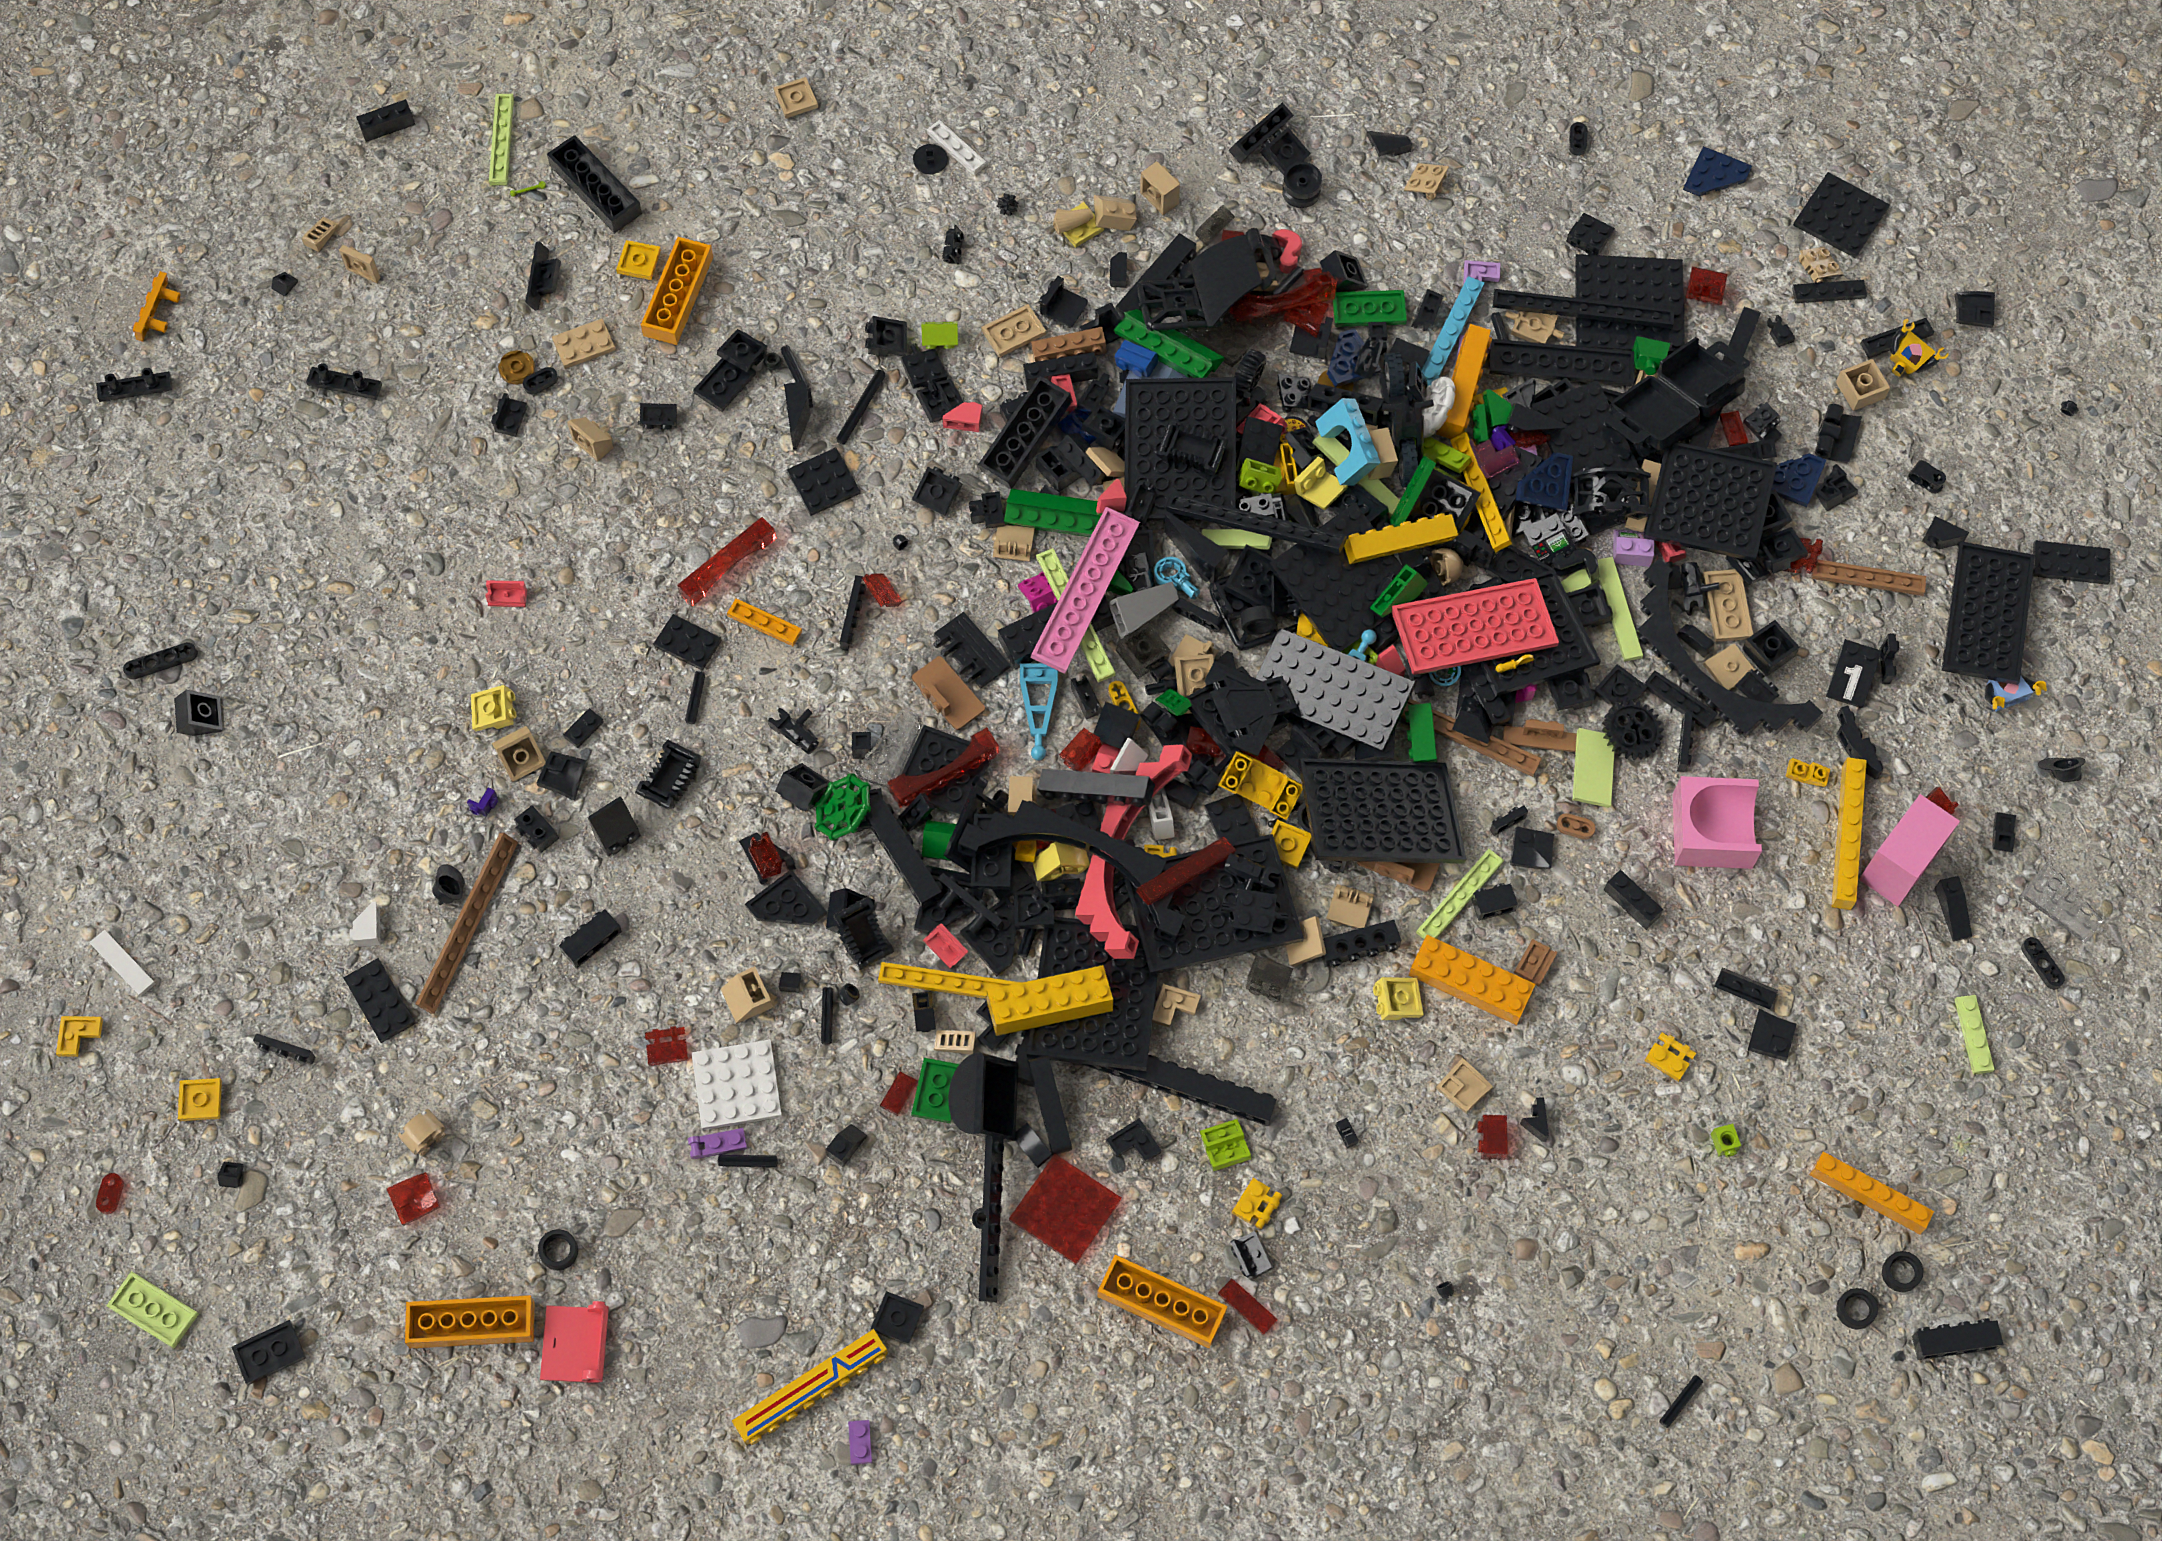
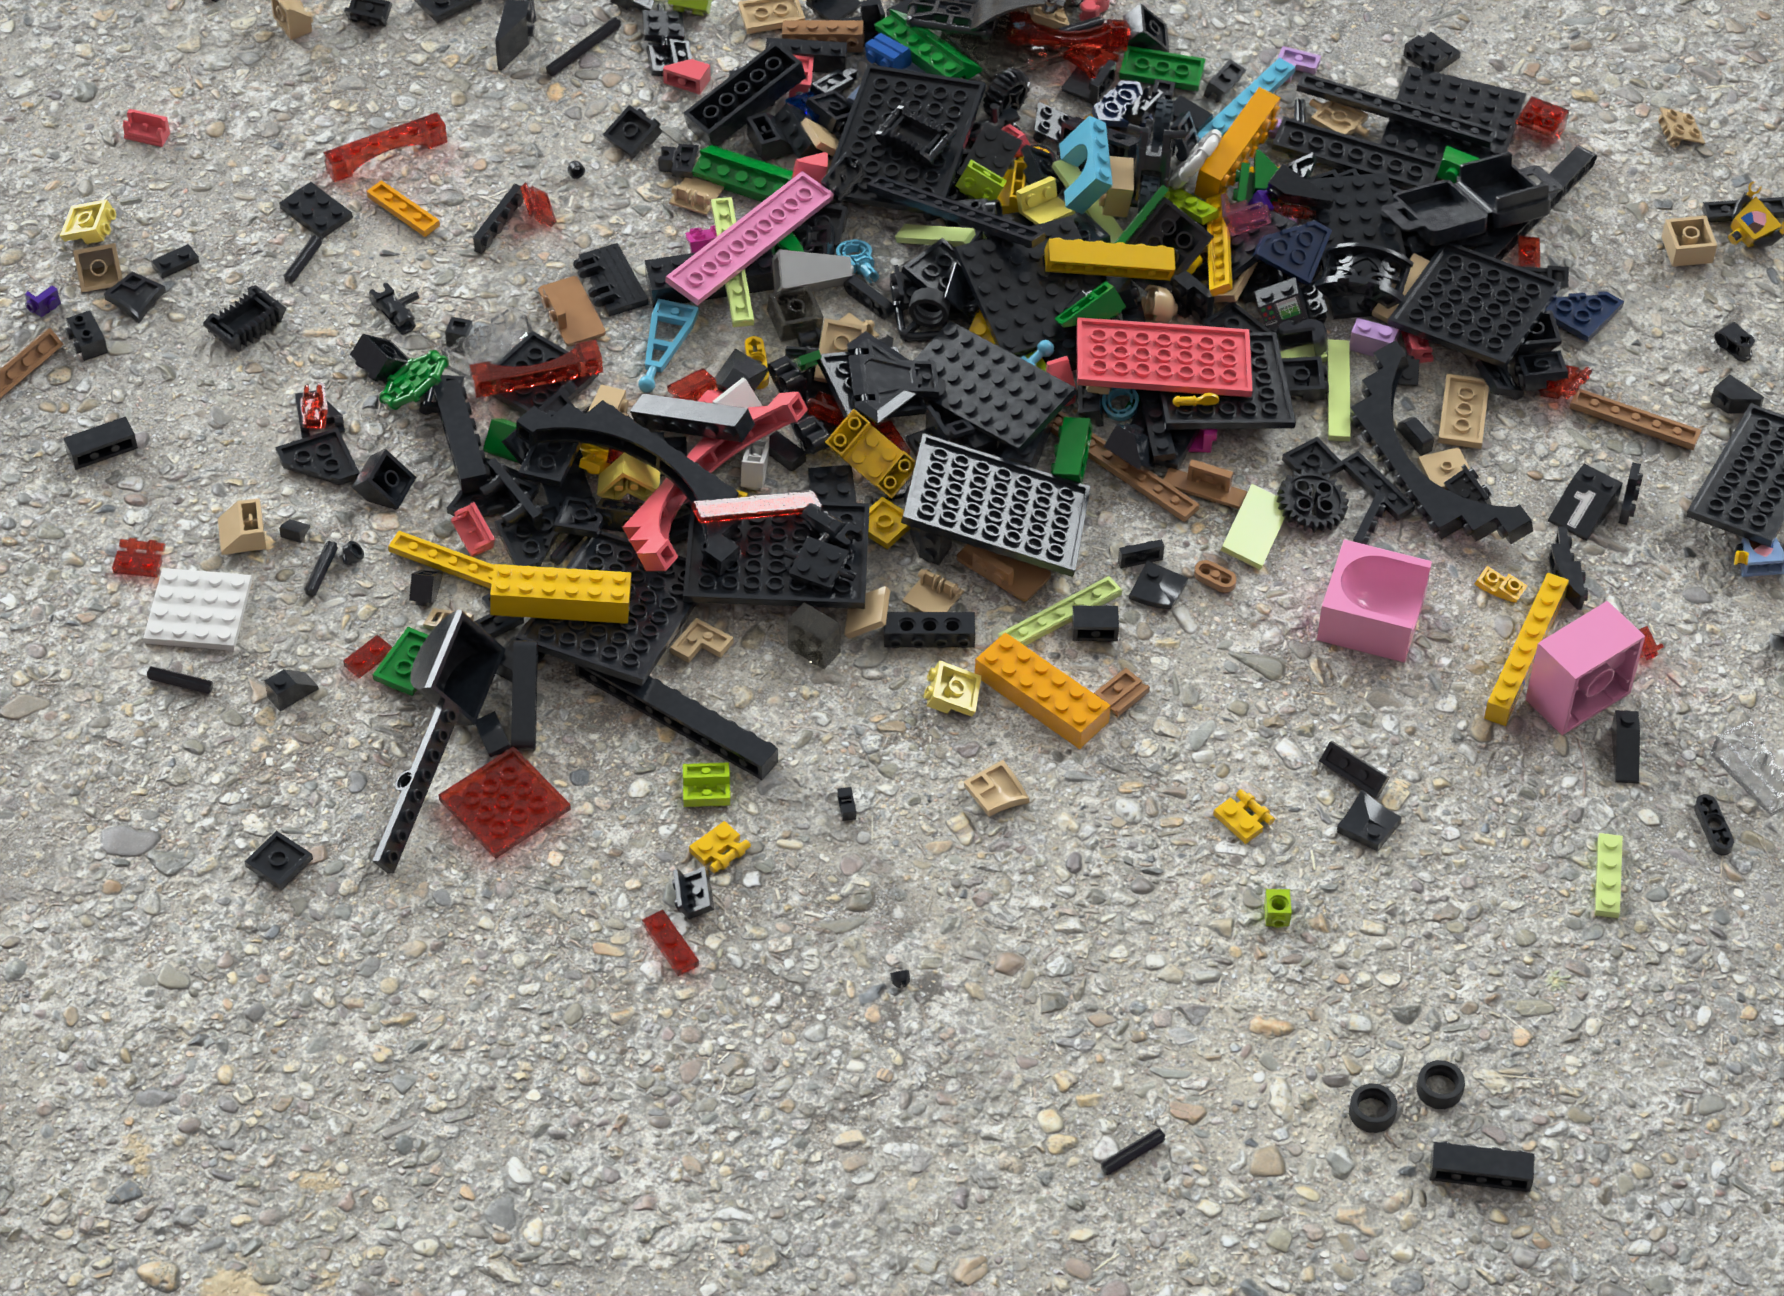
camera: 15 degrees right, 15 degrees down
black slope [587,796,641,856] -> none
medium lavender plate [688,1128,747,1159] -> none
yellow brick [732,1329,888,1446] -> none
black plate [786,447,860,516] -> none
black piece [833,897,894,970] -> none
medium lavender plate [848,1420,872,1465] -> none
black slope [898,793,935,832] -> none
black hinge [1071,675,1102,720] -> none
light orange brick [1097,1255,1228,1349] -> none
black plate [1106,1118,1162,1163] -> none
black slope [1164,512,1228,583] -> none
clear red brick [1477,1114,1508,1160] -> none
black slope [1520,1097,1549,1142] -> none
black plate [1547,670,1596,711] -> none
black brick [1604,869,1664,930] -> none
black piece [1681,562,1720,616] -> none
dark blue plate [1683,146,1752,196] -> none
black brick [1742,620,1800,677] -> none
black tile [1743,402,1782,442] -> none
black plate [1767,315,1795,347] -> none
black plate [1792,280,1867,303] -> none
black plate [1793,172,1890,259] -> none
light orange brick [1809,1151,1934,1235] -> none
black panel [1815,404,1862,463] -> none
black slope [1816,464,1858,511] -> none
black slope [1992,812,2016,853] -> none

